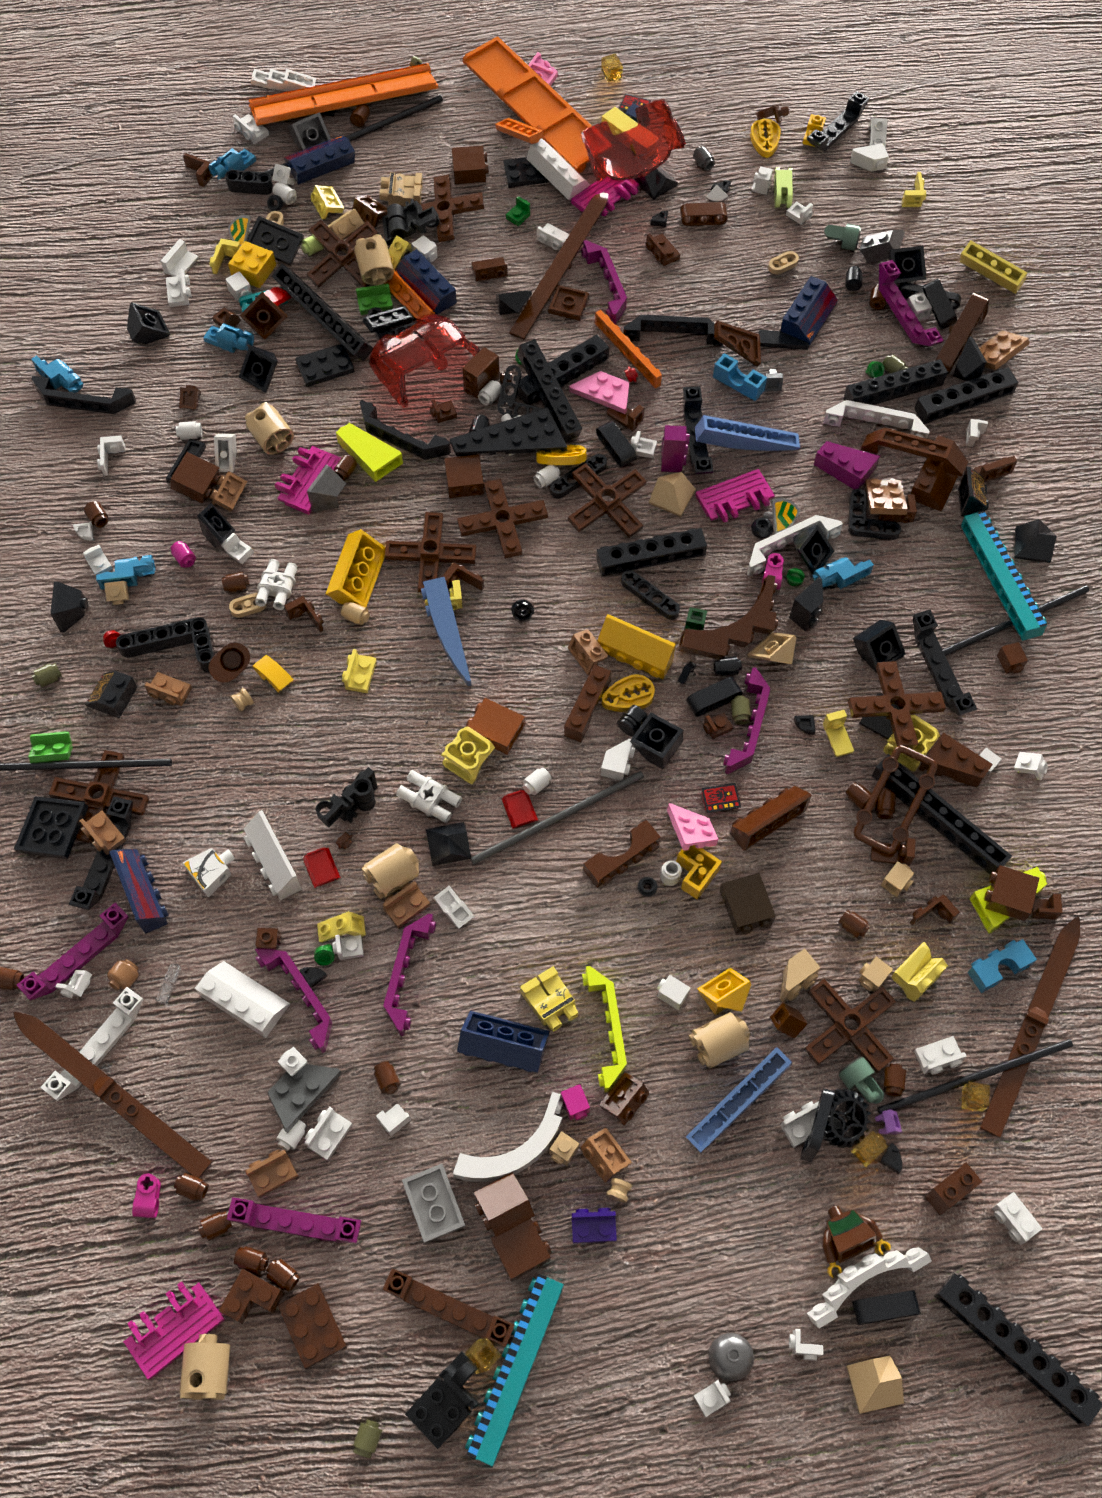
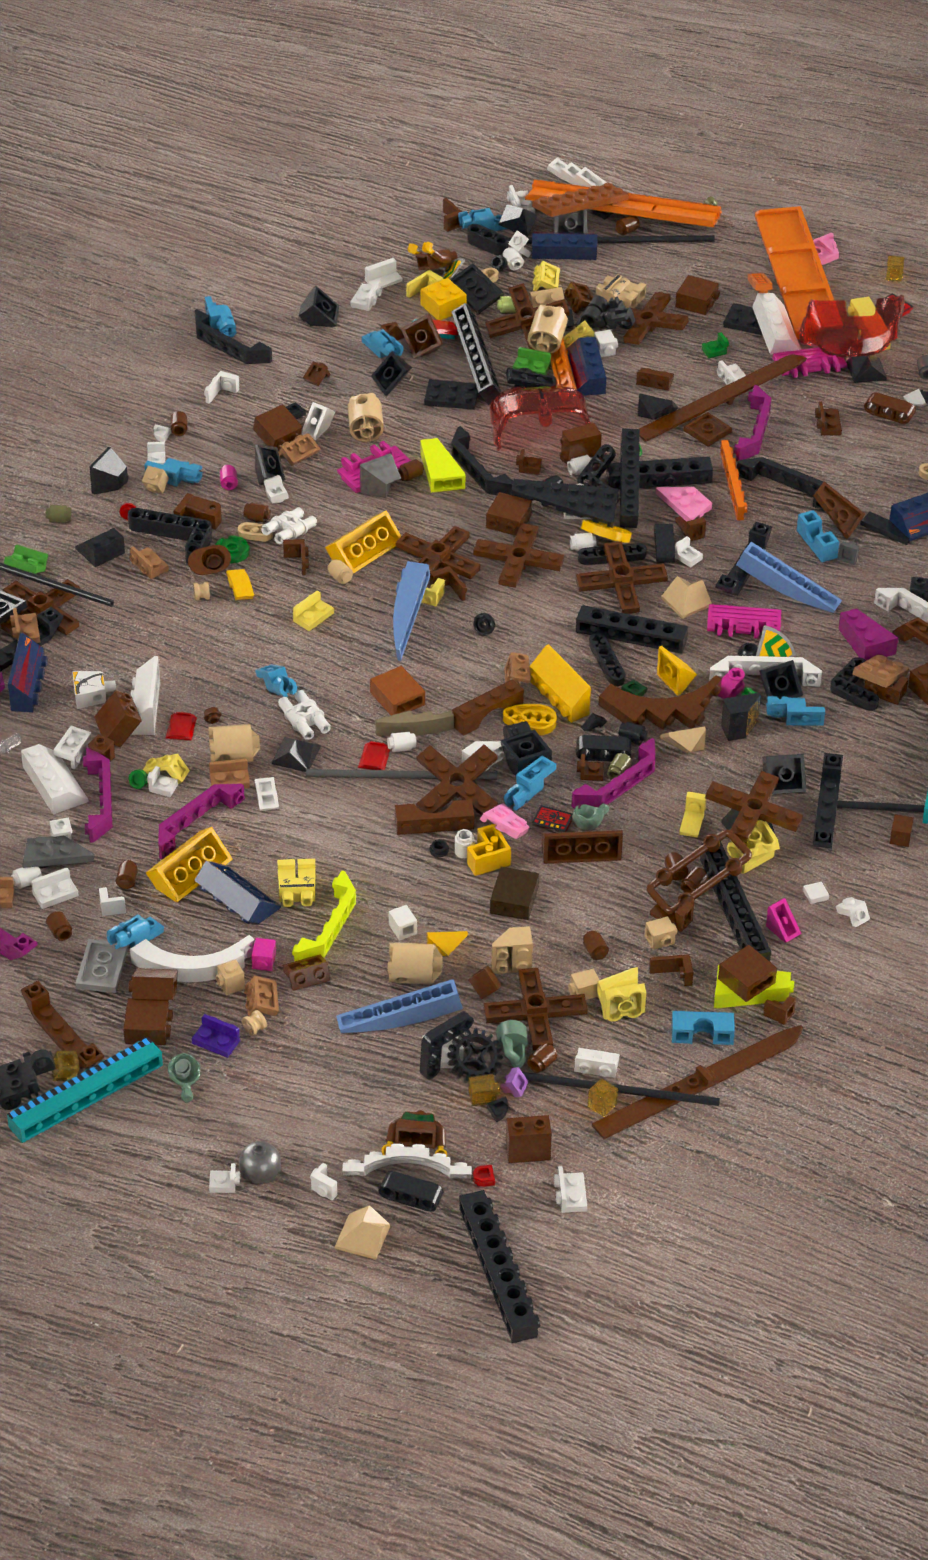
camera: 30 degrees right, 20 degrees down
white brick [176,421,202,440] -> none
white brick [225,271,252,303] -> none
black tile [299,967,327,988] -> none
black plate [316,767,378,828] -> none
light yellow piece [441,727,495,784] -> none
red plate [624,366,638,383] -> none
black tile [650,211,668,227] -> none
magenta wedge [661,425,690,472] -> none
black tile [794,715,816,735] -> none
reddish brown wedge [918,732,993,788] -> none
none -> reddish brown brick [46,911,72,941]
none -> white bracket [54,726,92,769]
none -> reddish brown piece [94,690,142,747]
none -> dark azure plate [106,914,164,949]
none -> yellow slope [145,827,233,902]
none -> sand green hair [168,1053,200,1103]
none -> reddish brown piece [173,493,222,530]
none -> green tile [215,535,250,564]
none -> dark azure plate [255,664,297,697]
none -> dark tan slope [375,710,454,736]
none -> reddish brown torso [407,242,458,271]
none -> reddish brown piece [416,744,498,816]
none -> red tile [472,1164,495,1187]
none -> black slope [498,205,537,237]
none -> dark azure plate [504,756,556,811]
none -> dark orange plate [532,183,629,217]
none -> sand green hair [572,804,610,831]
none -> yellow slope [657,646,697,696]
none -> dark pink slope [766,898,801,943]

